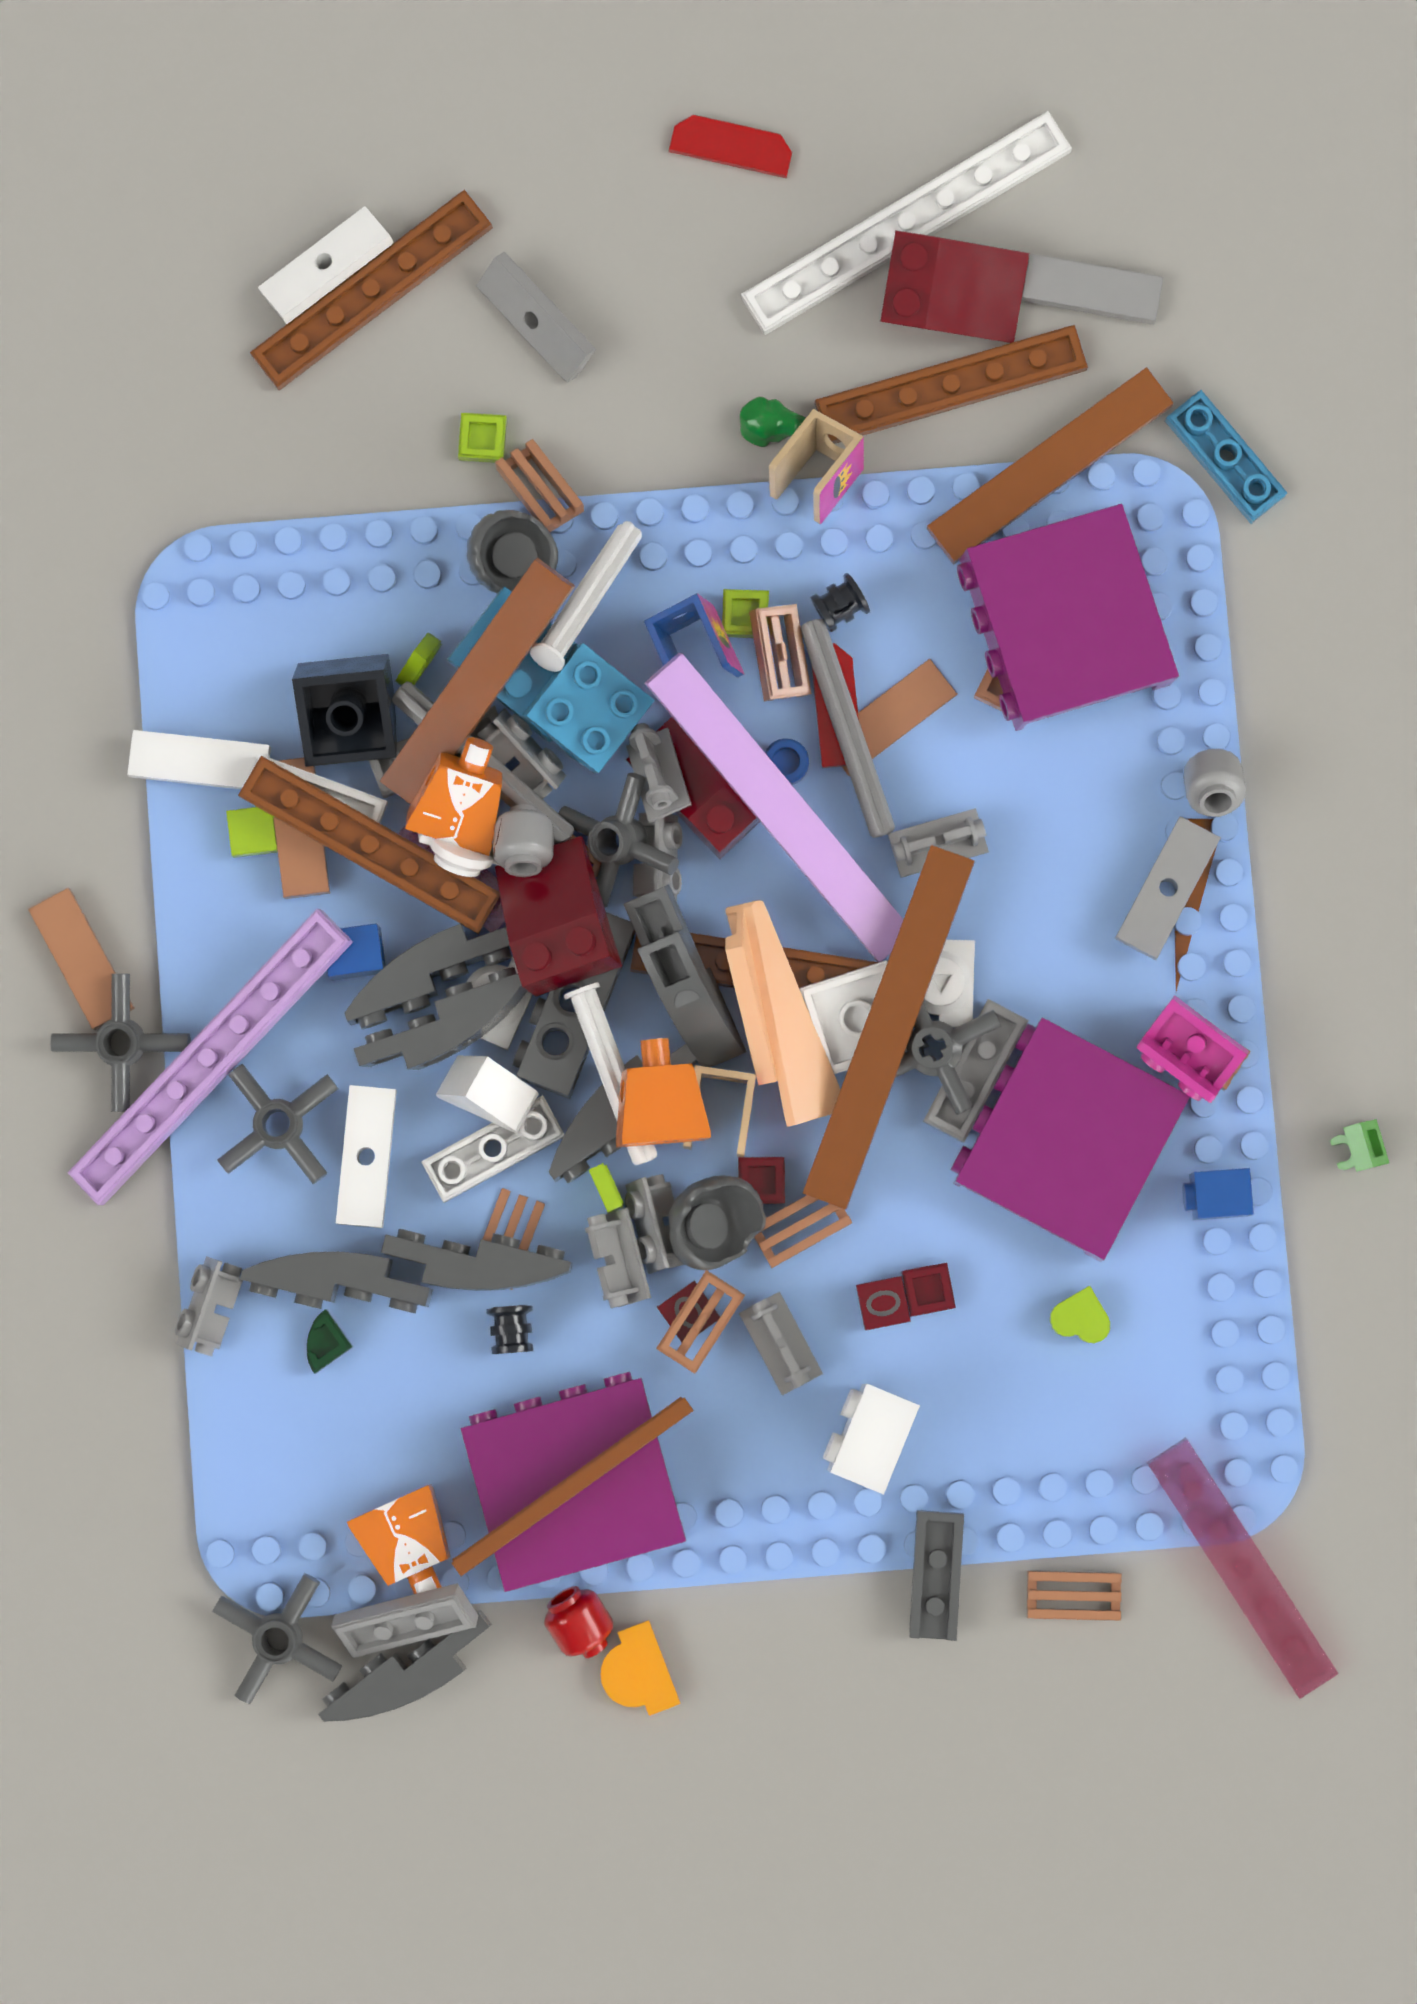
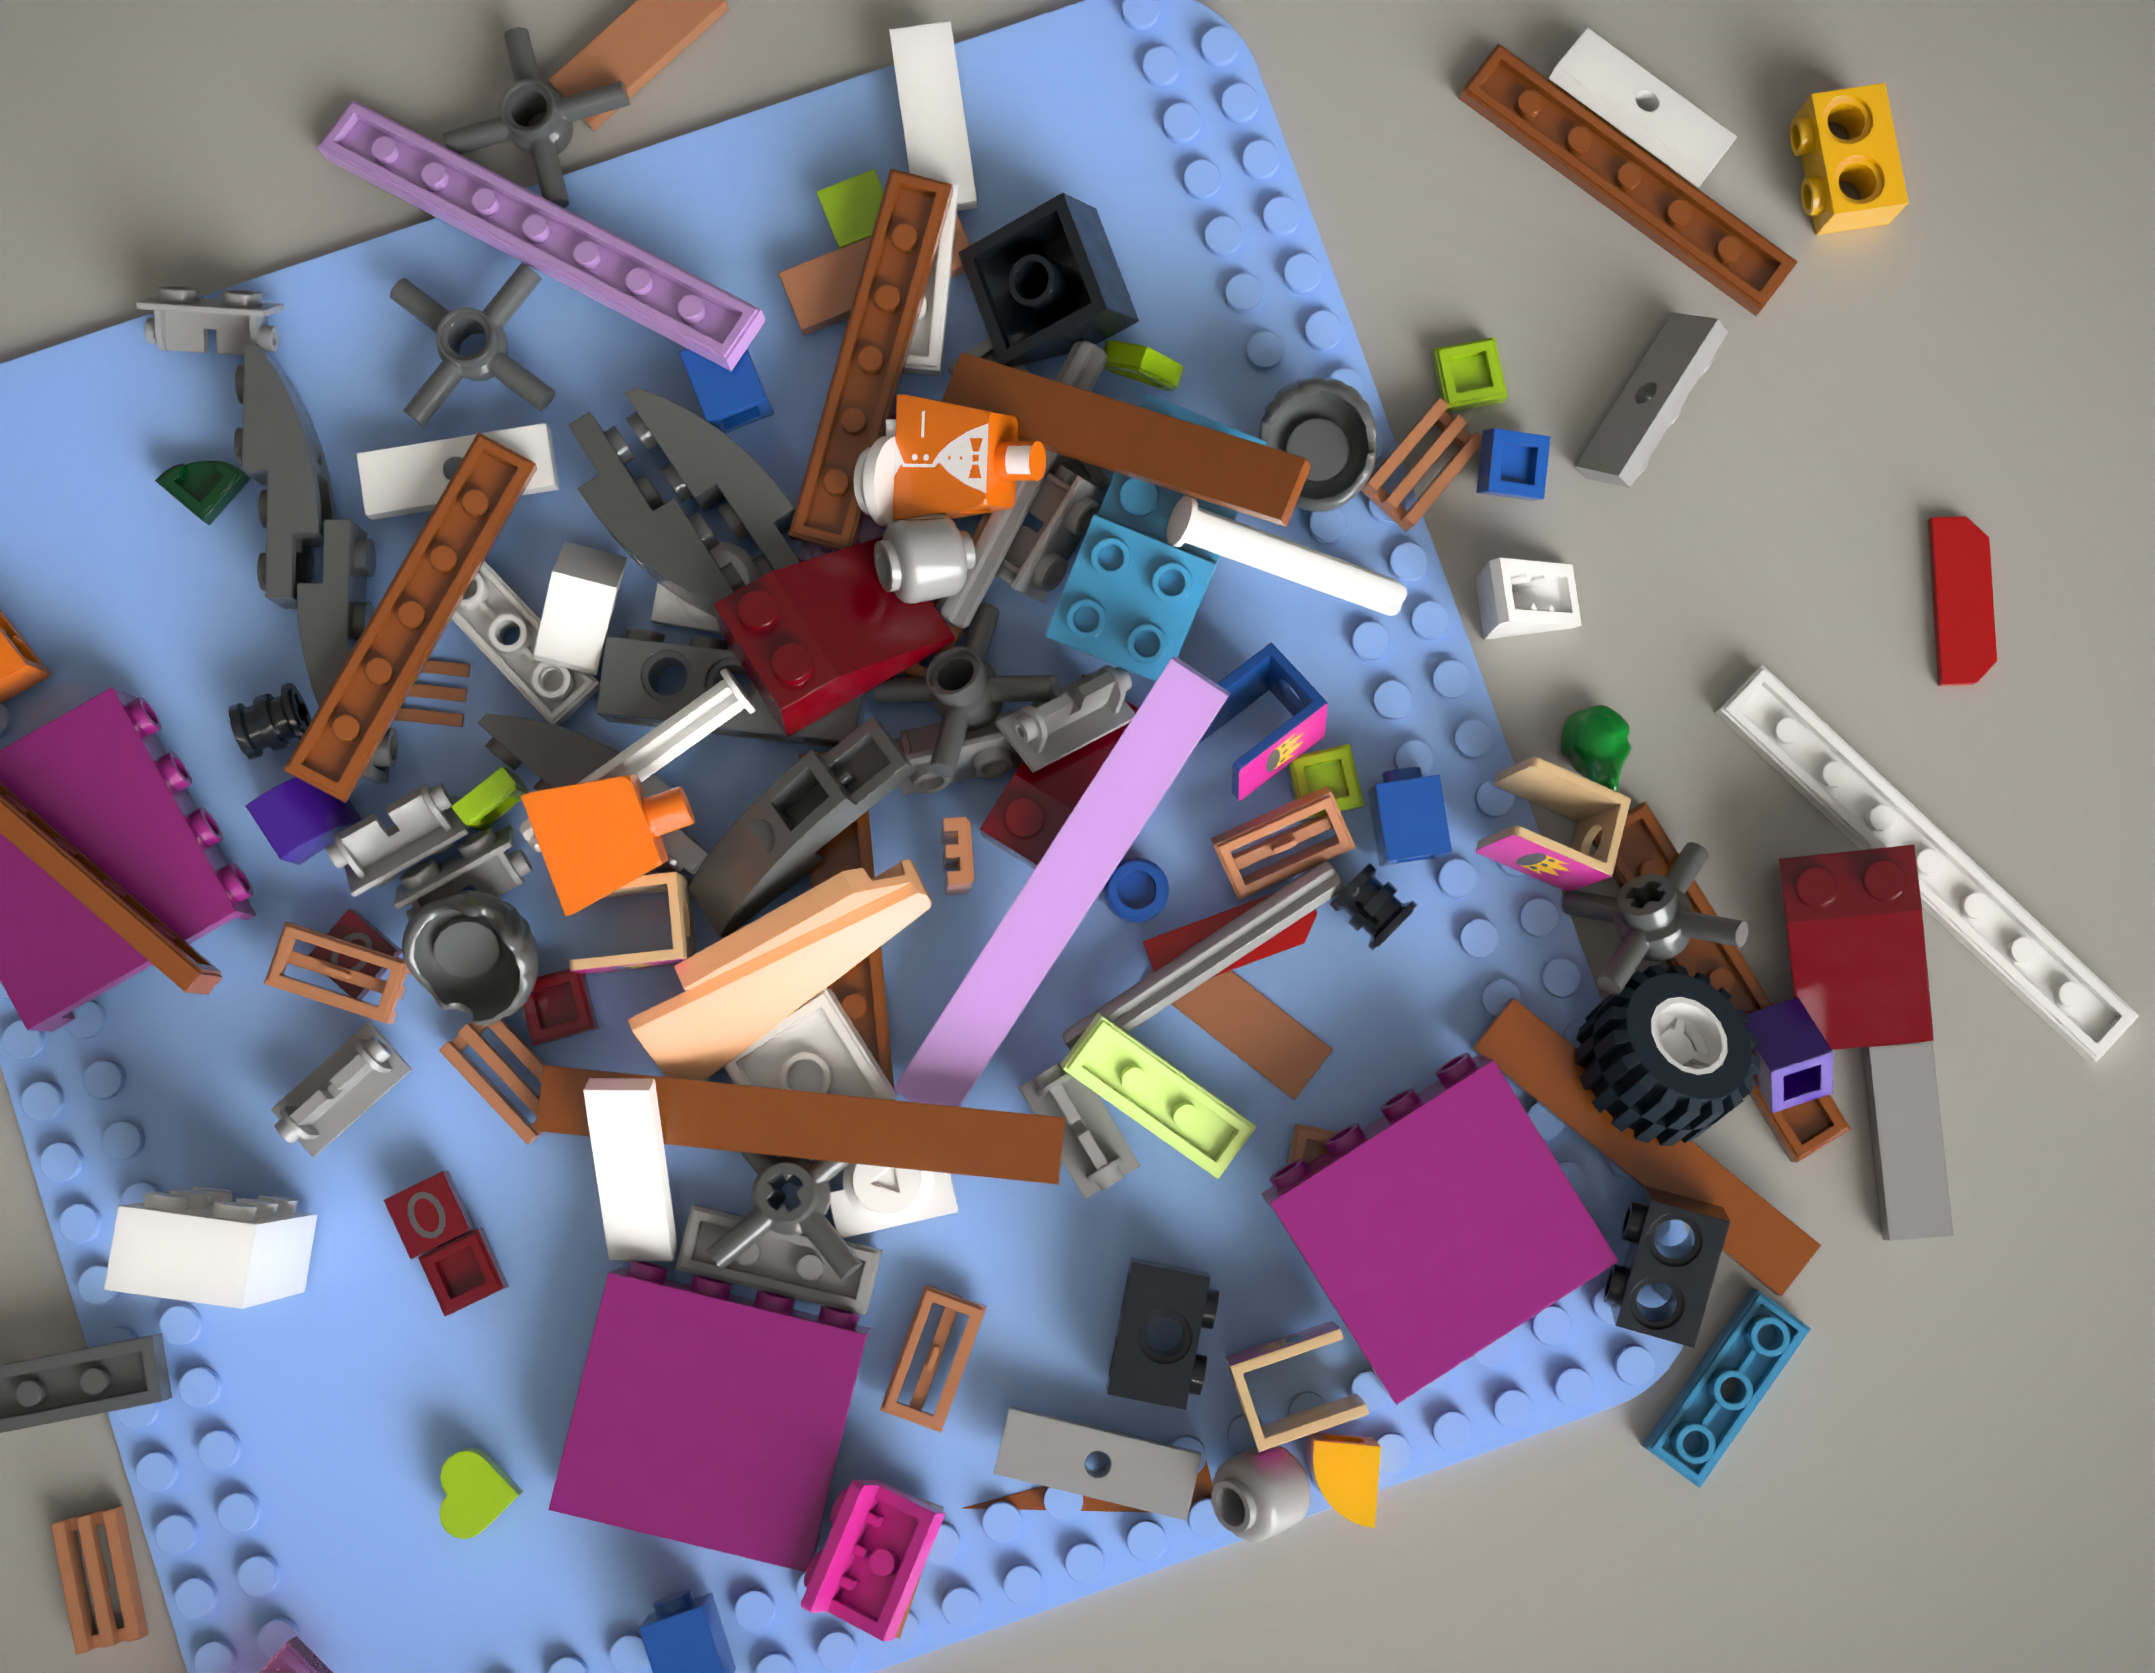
camera: 70 degrees right, 0 degrees up
none -> dark purple brick [245,777,362,865]
none -> dark orange tile [283,432,537,803]
none -> white tile [583,1078,678,1261]
none -> nougat tile [880,1283,987,1433]
none -> nougat tile [941,817,975,895]
none -> yellowish green tile [1060,1012,1256,1179]
none -> black brick [1106,1258,1219,1410]
none -> tan piece [1225,1321,1369,1452]
none -> yellow brick [1307,1432,1381,1528]
none -> blue brick [1368,767,1452,866]
none -> white slope [1475,558,1582,640]
none -> blue plate [1476,428,1551,501]
none -> dark grey bar [1562,842,1749,996]
none -> black wheel [1575,964,1760,1146]
none -> black brick [1604,1186,1730,1348]
none -> dark purple brick [1745,997,1833,1113]
none -> yellow brick [1790,83,1908,235]

